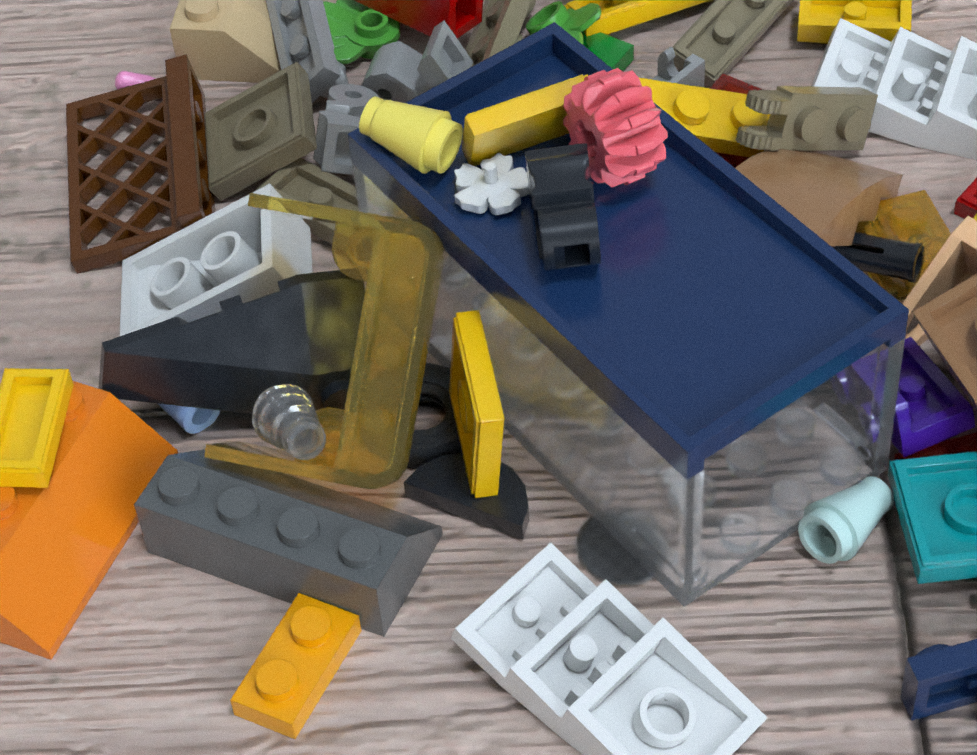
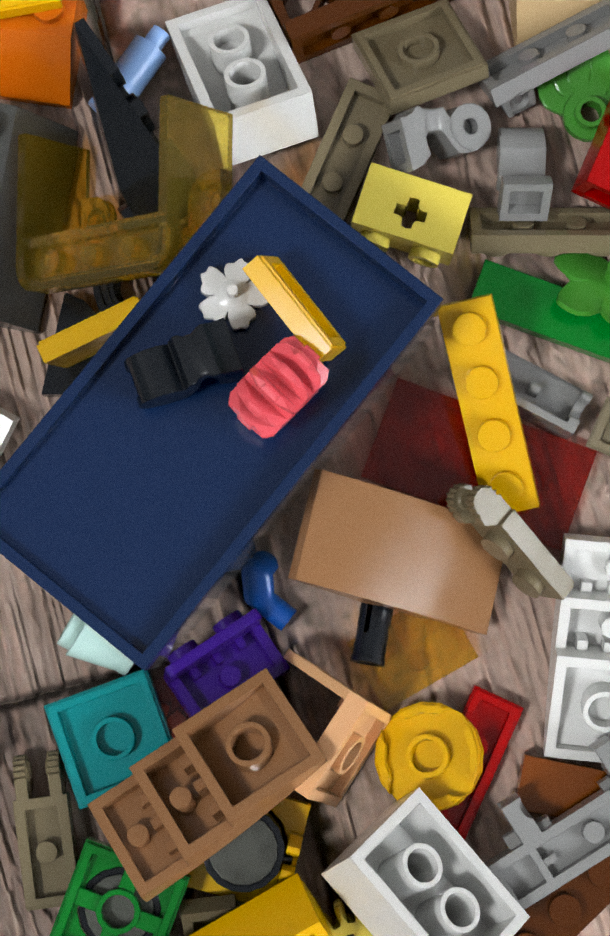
camera: 75 degrees right, 35 degrees up
clear cone [252,384,326,460] -> none
light yellow cone [359,96,463,174] -> none

